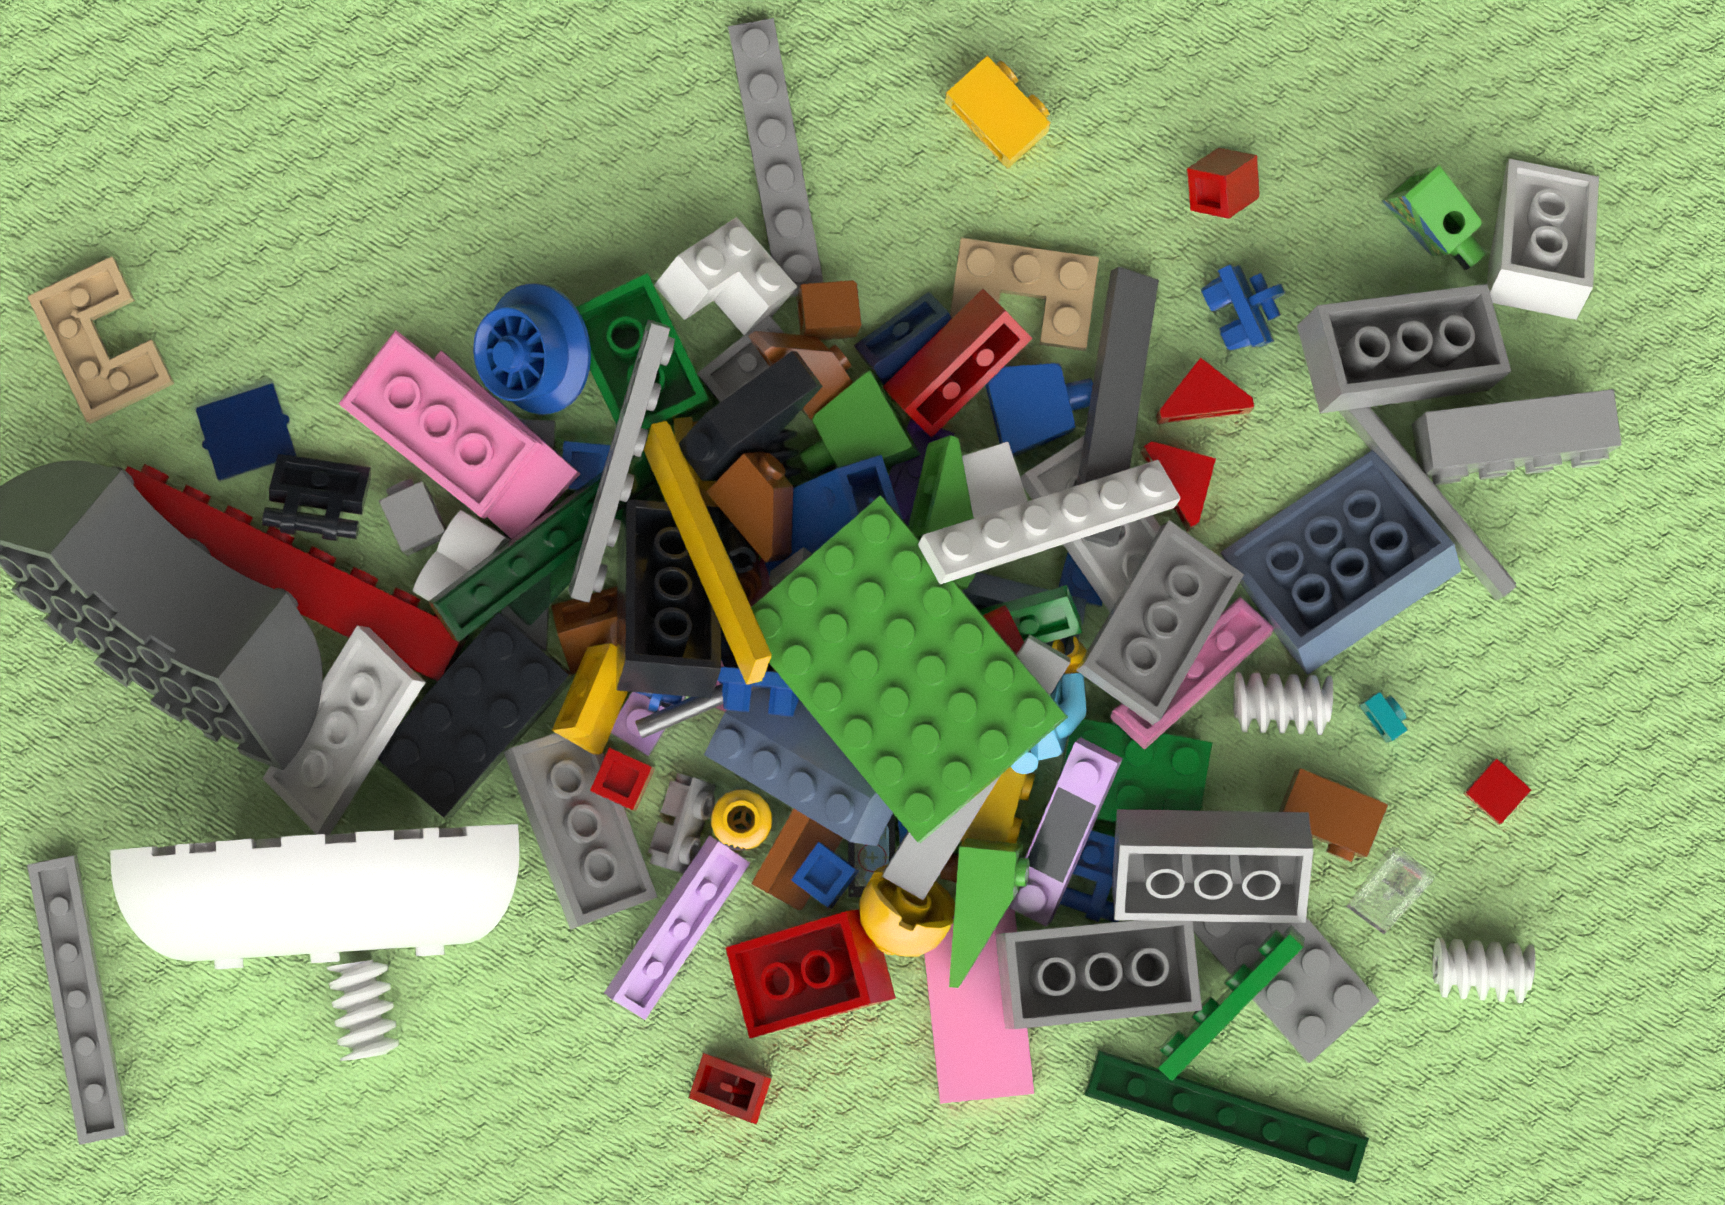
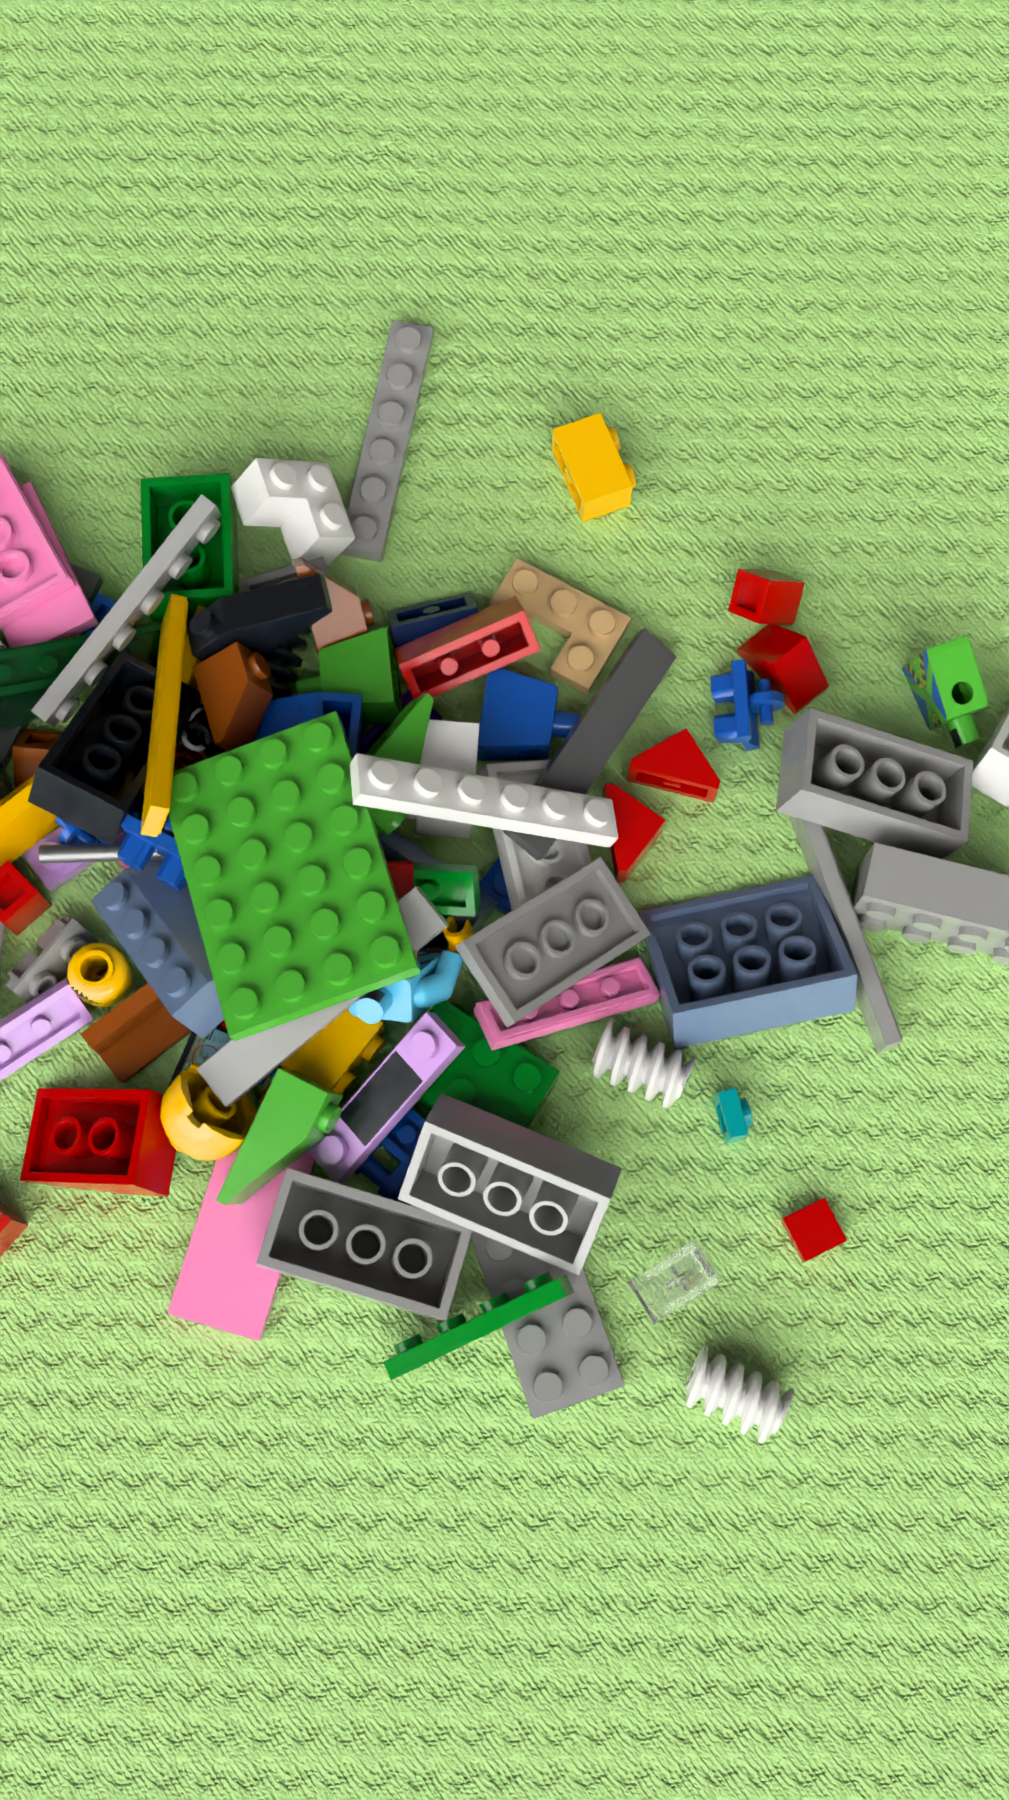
camera: 25 degrees right, 10 degrees down
blue piece [473,283,591,414] -> none
blue plate [791,842,859,909] -> none
dark orange panel [796,280,862,340] -> none
dark green tile [1083,1050,1369,1183] -> none
dark orange brick [1278,768,1388,863] -> none
none -> red slope [737,624,829,715]

